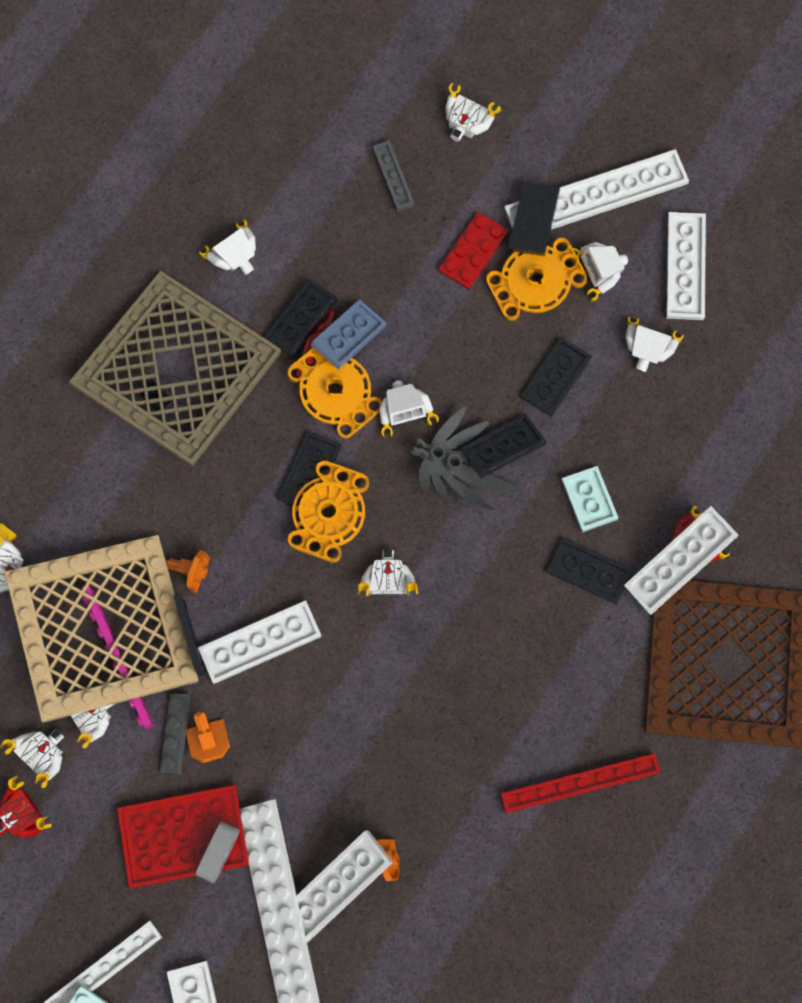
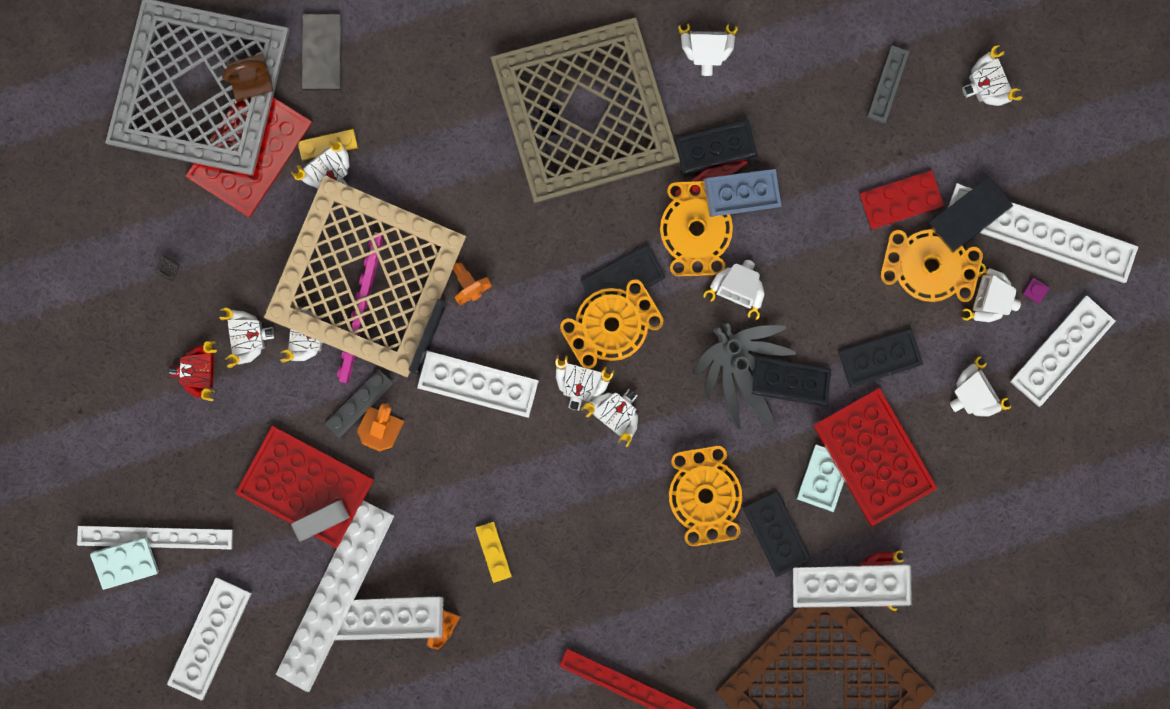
camera: 40 degrees right, 10 degrees up
none -> yellow plate [476,522,512,583]
none -> white torso [556,355,615,411]
none -> light orange piece [669,446,742,546]
none -> red plate [813,388,937,527]
none -> magenta plate [1023,278,1049,304]

